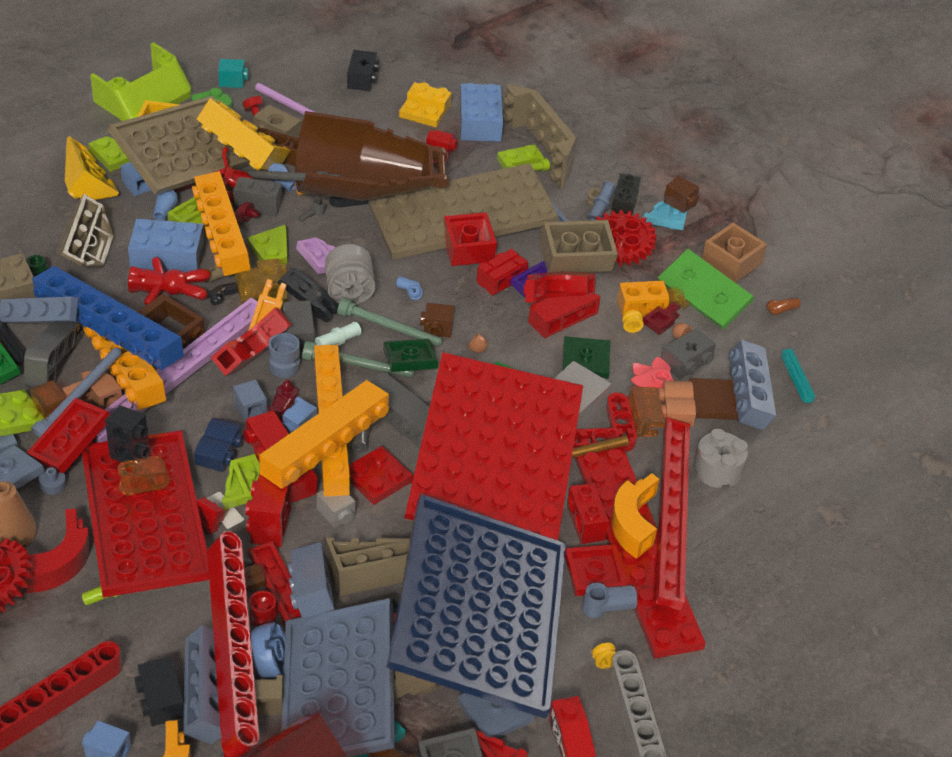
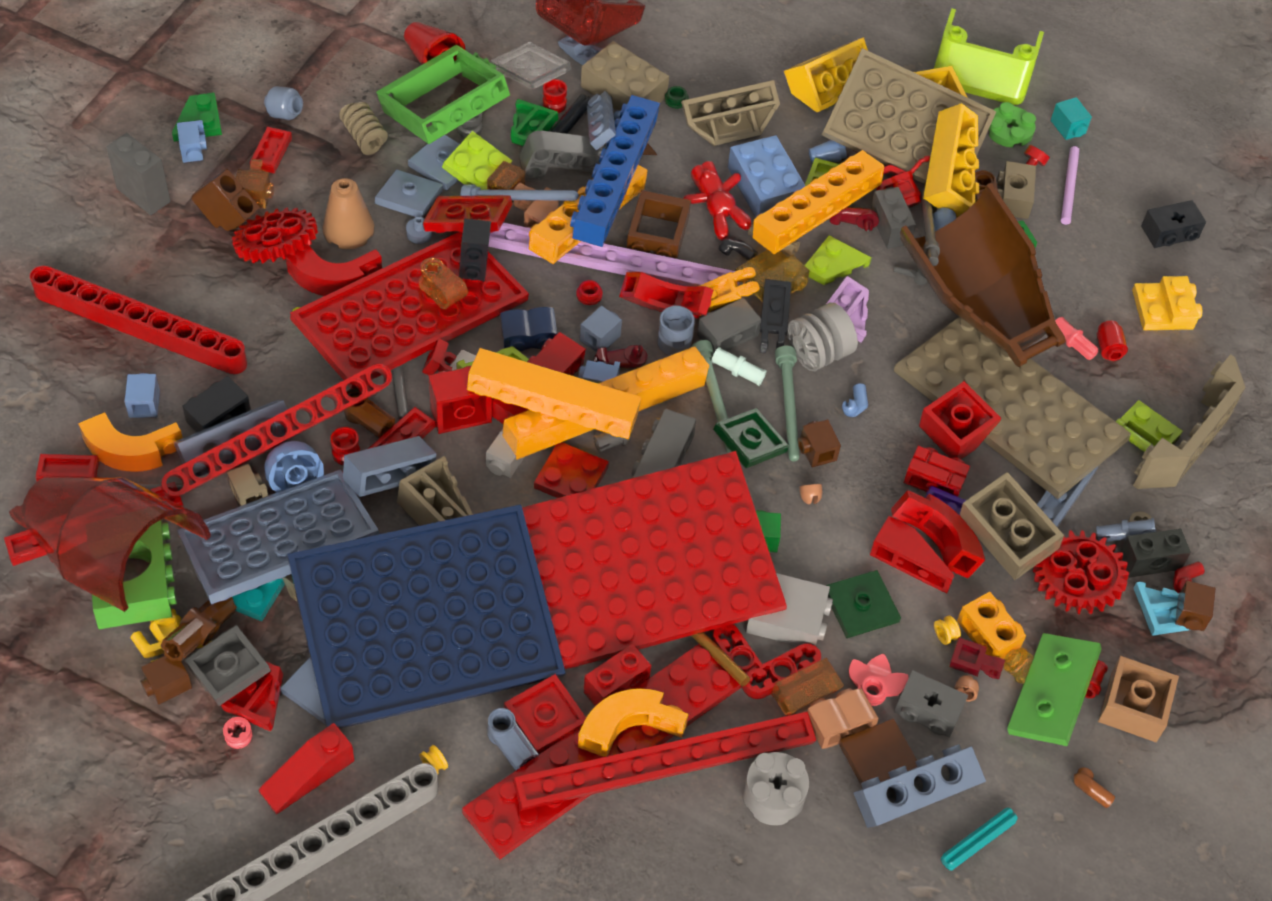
camera: 65 degrees right, 10 degrees up
medium blue brick [459,83,503,142] -> none
none -> red plate [576,280,603,305]
none -> red arm [1173,561,1205,593]

